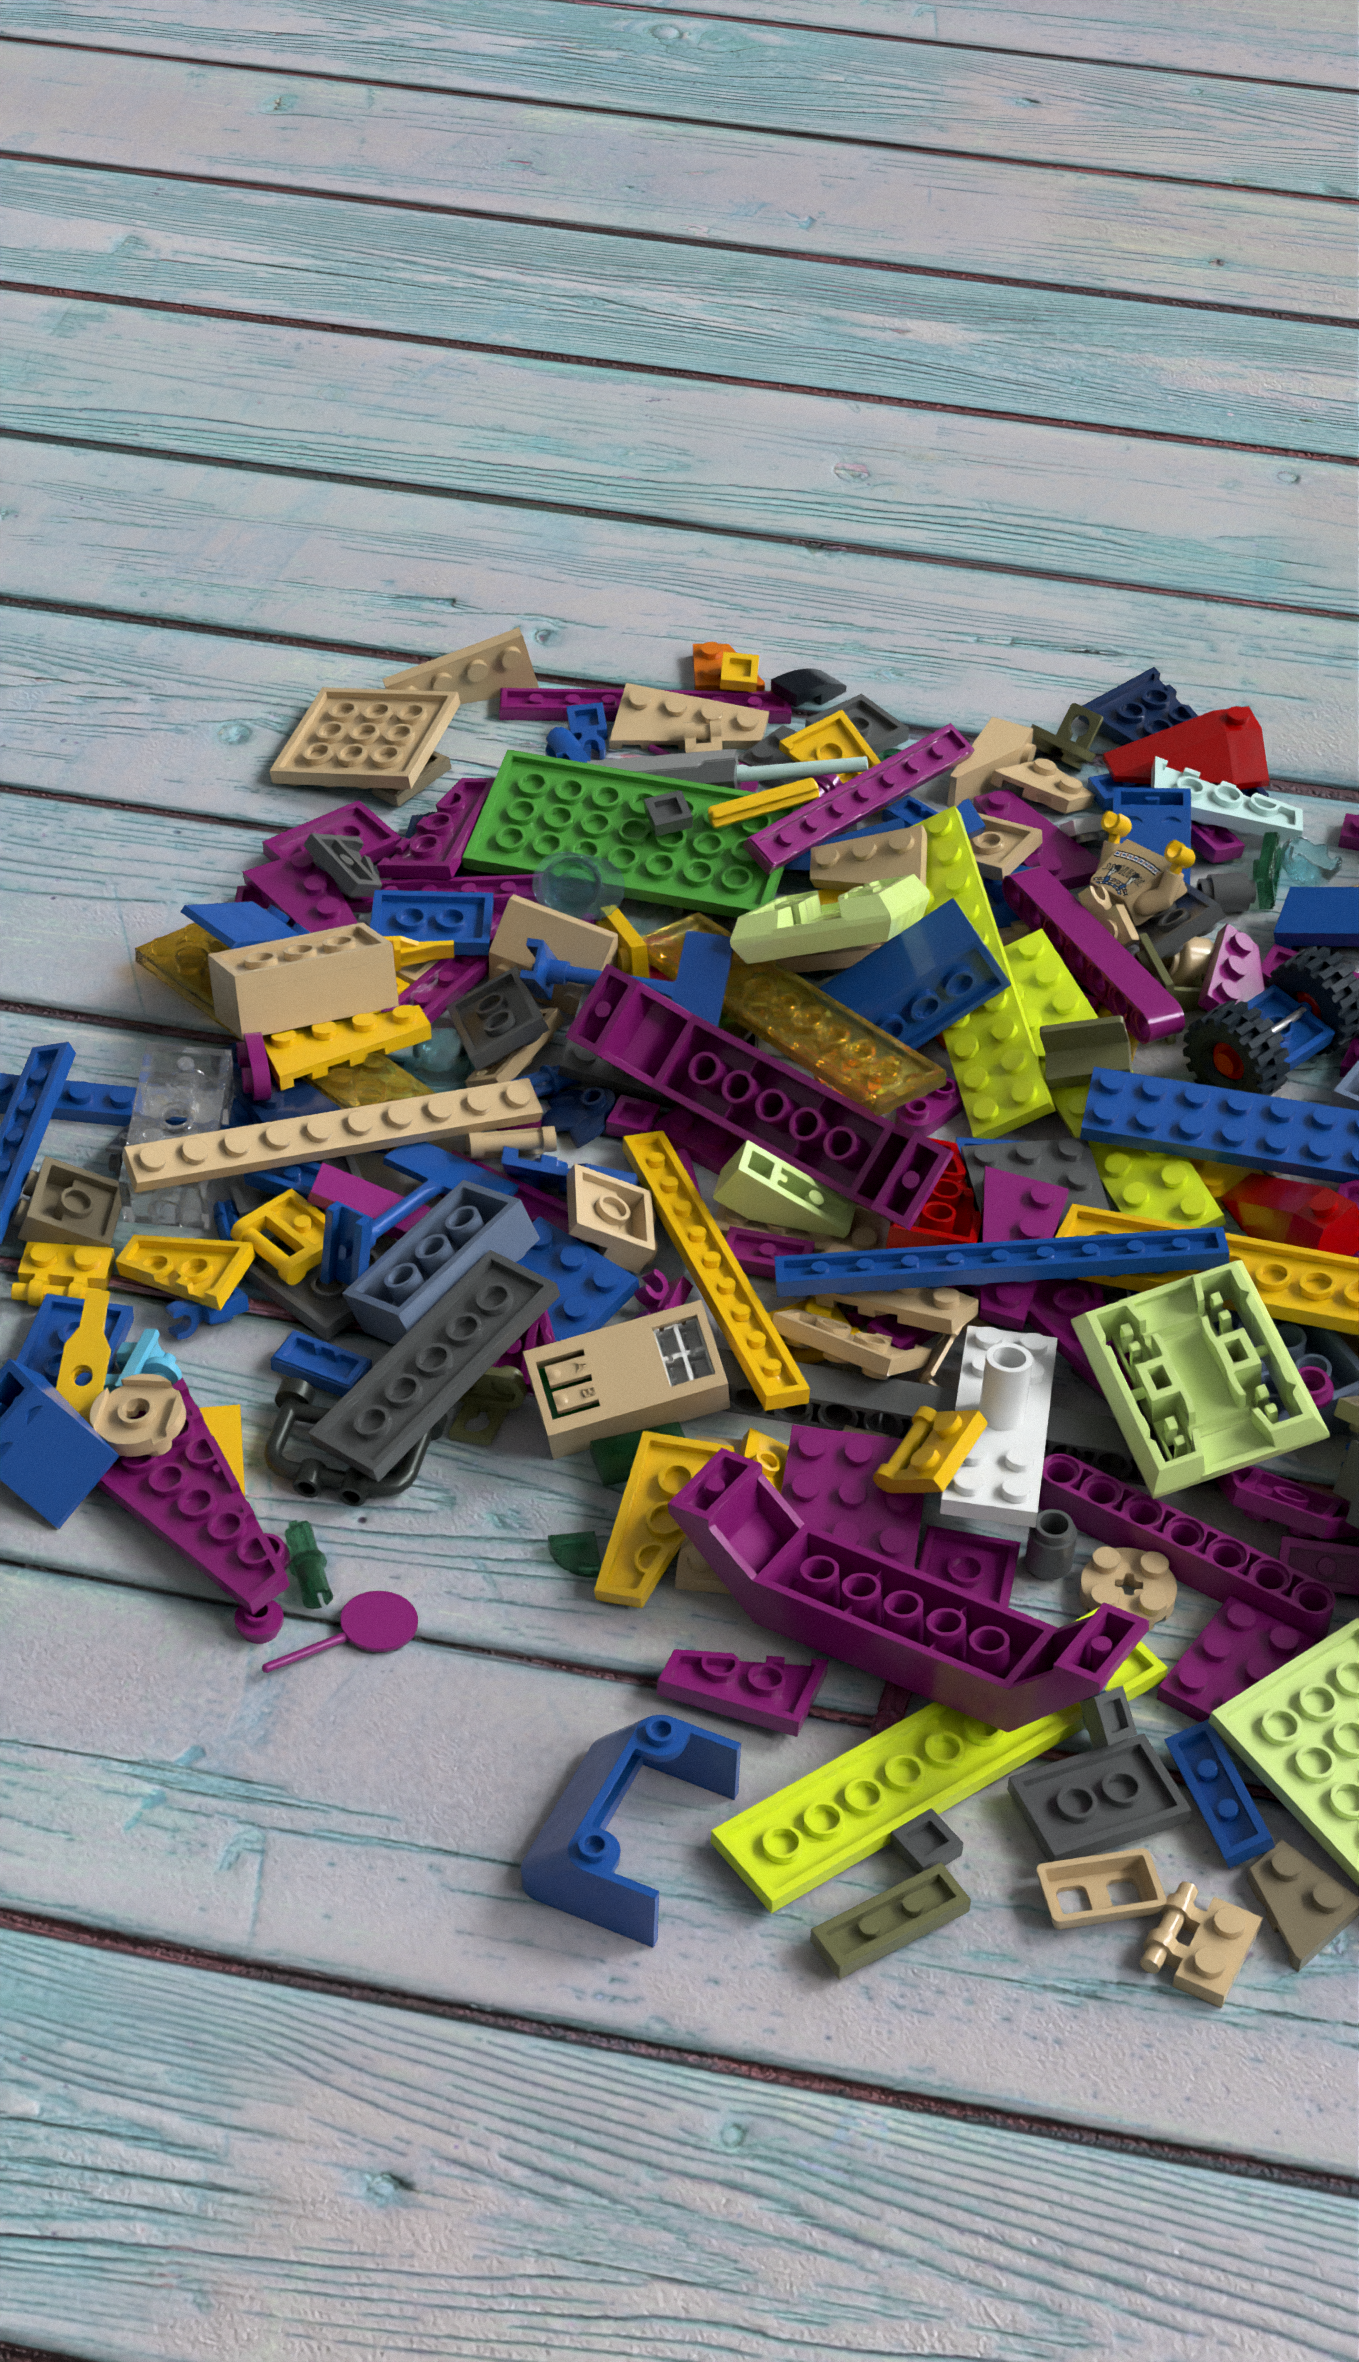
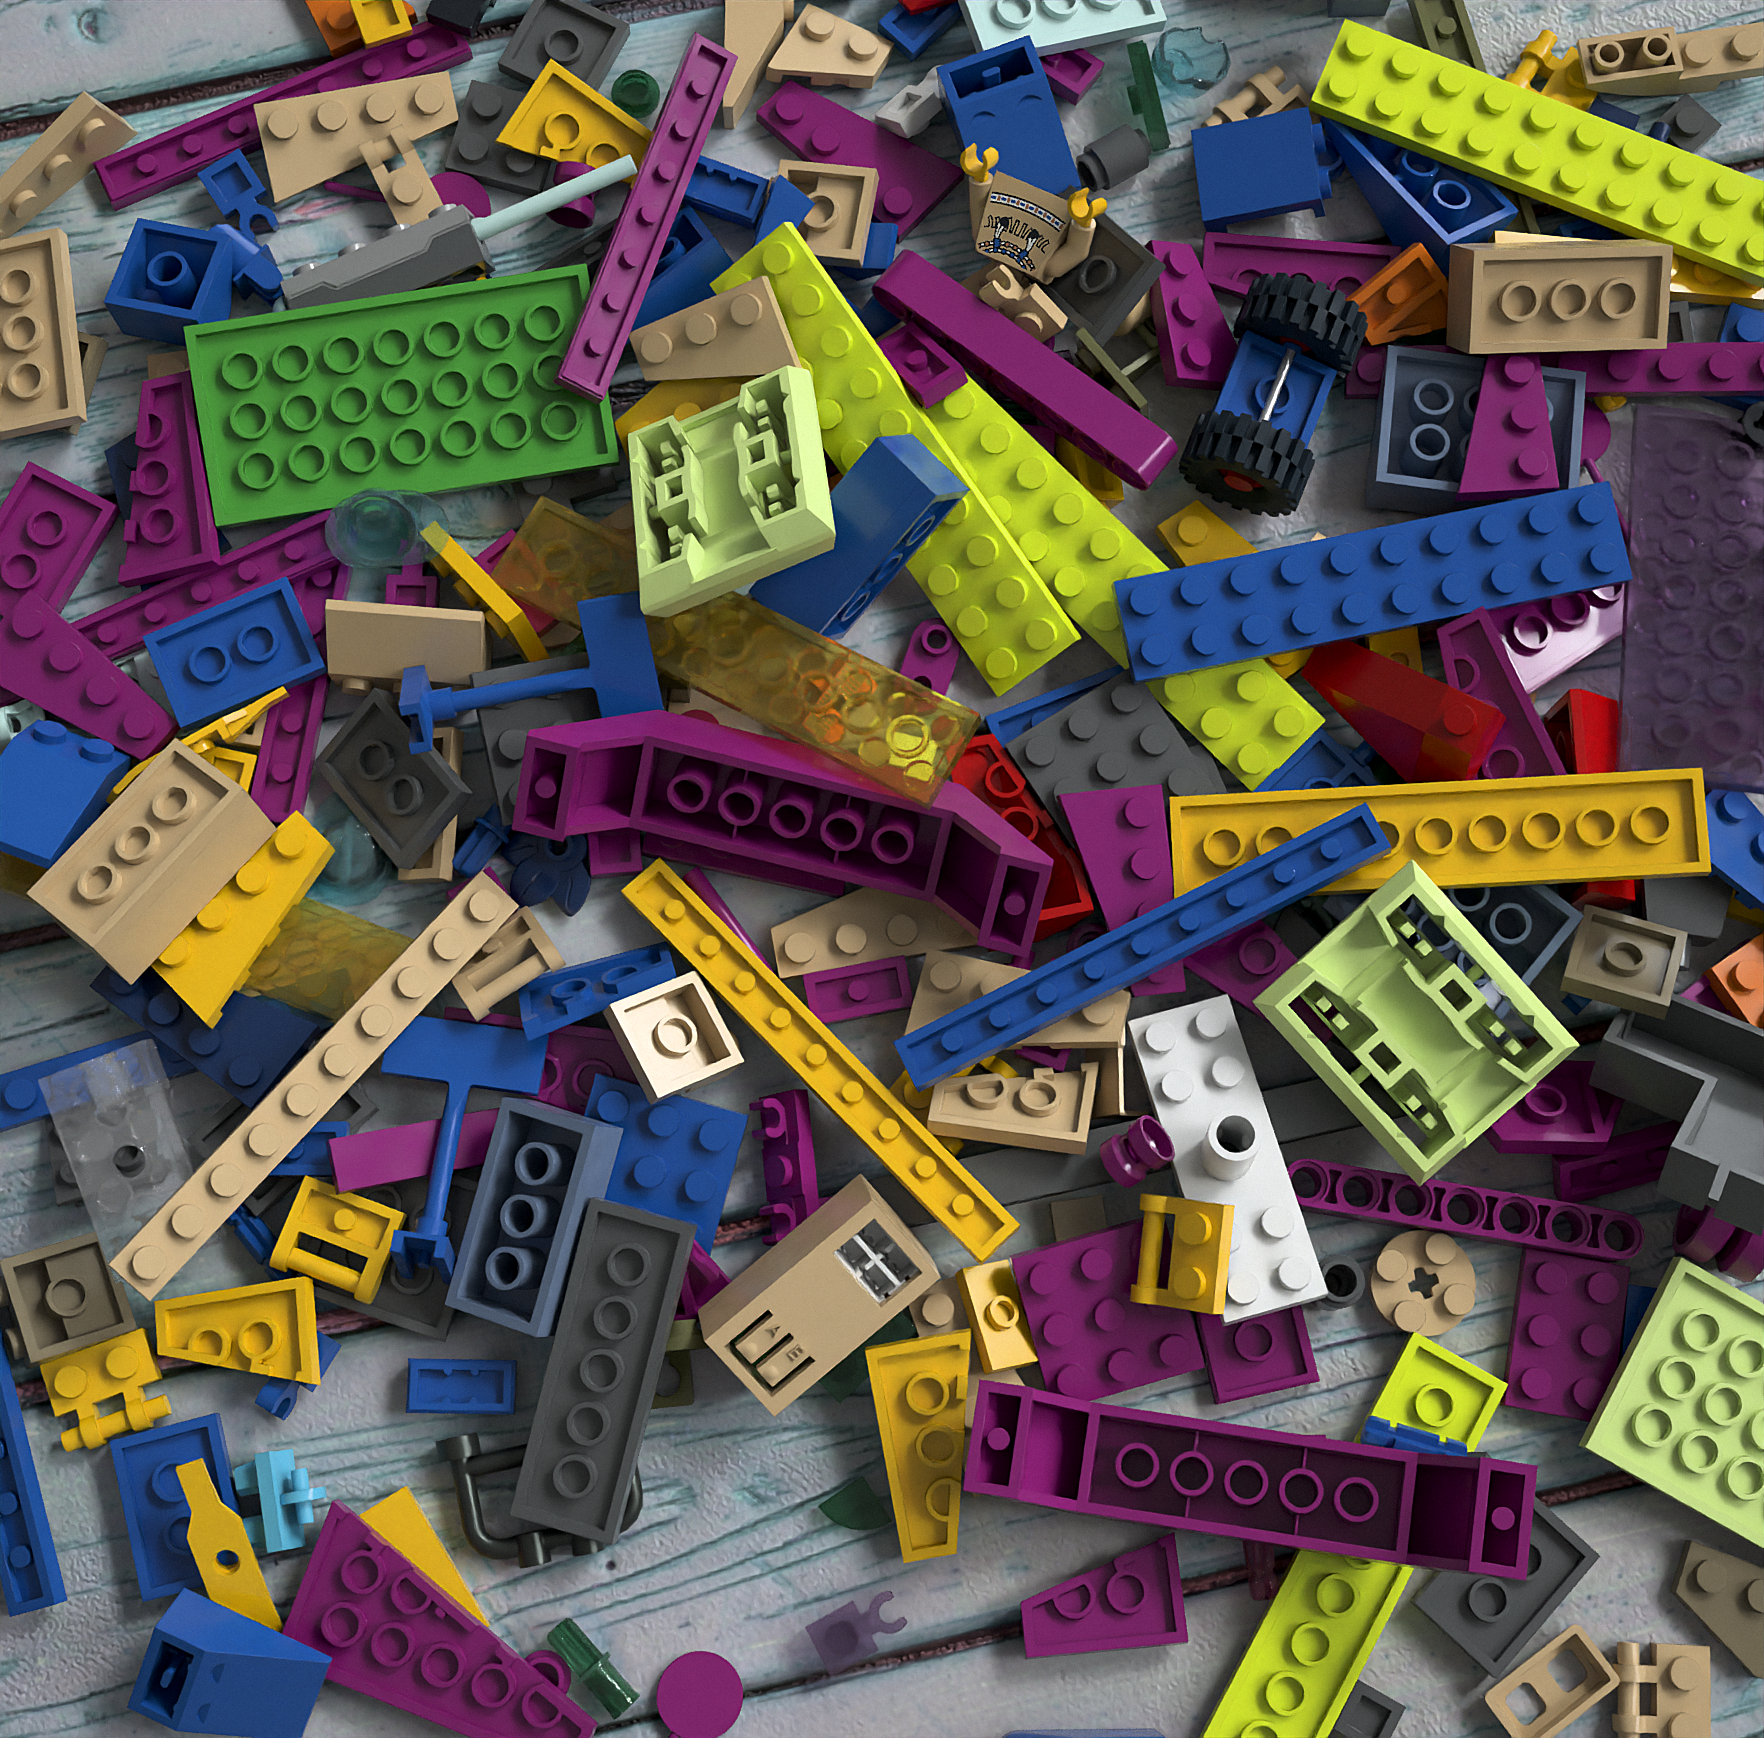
camera: 30 degrees left, 35 degrees up
tan plate [90,1374,186,1457] -> none
magenta plate [236,1032,271,1101] -> none
dark grey wing [303,833,382,898] -> none
dark grey plate [644,790,693,836] -> none
yellow axle [707,777,820,829] -> none
yellowish green slope [713,1140,857,1238] -> none
olive panel [1040,1015,1132,1089] -> none
blue plate [1164,1719,1276,1869] -> none
magenta plate [1298,1366,1334,1409] -> none
none -> blue slope [104,218,233,347]
none -> clear purple plate [805,1590,908,1677]
none -> magenta plate [876,321,968,409]
none -> magenta wheel [1099,1115,1175,1188]

